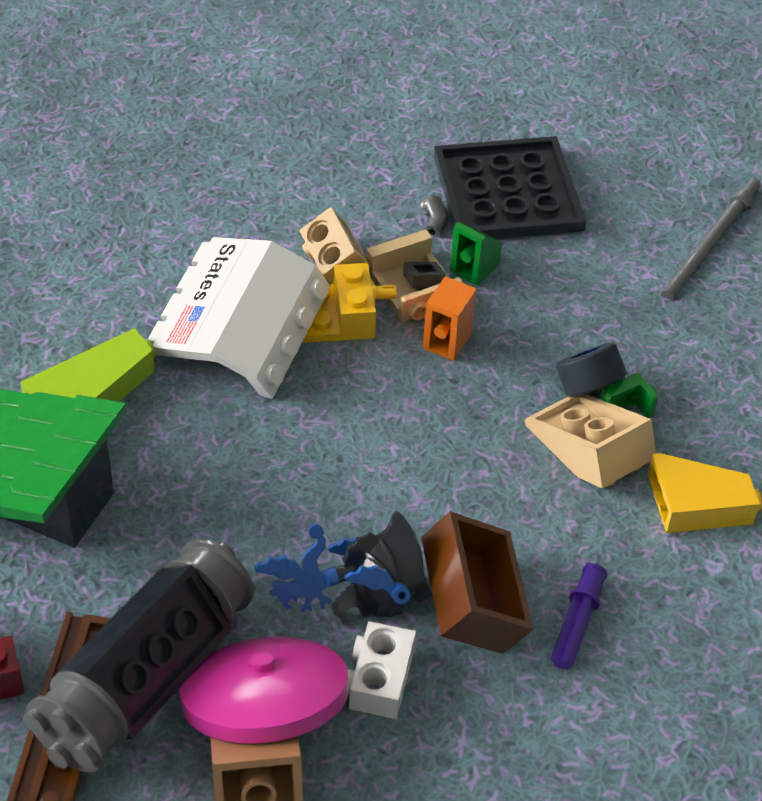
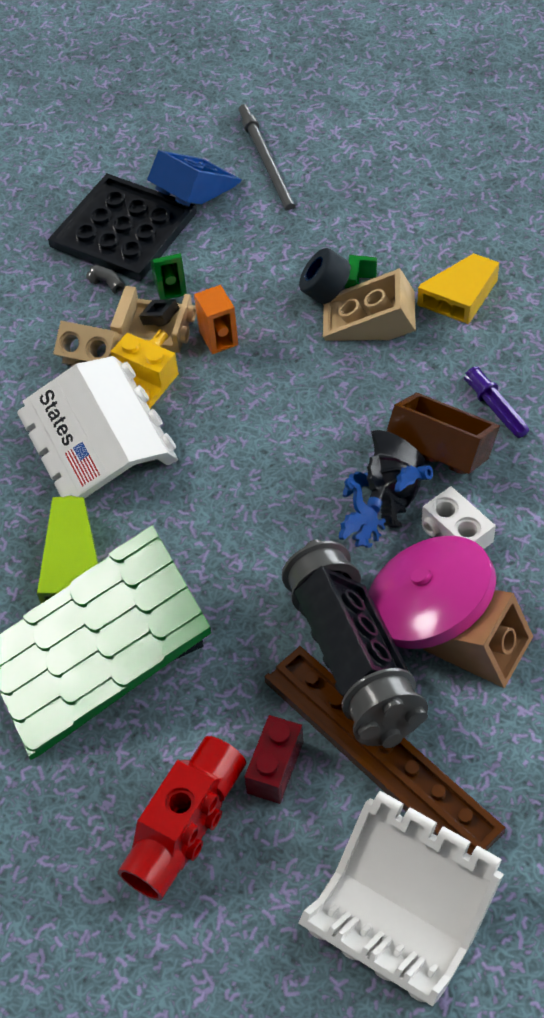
camera: 45 degrees left, 5 degrees up
none -> blue slope [147,150,242,206]

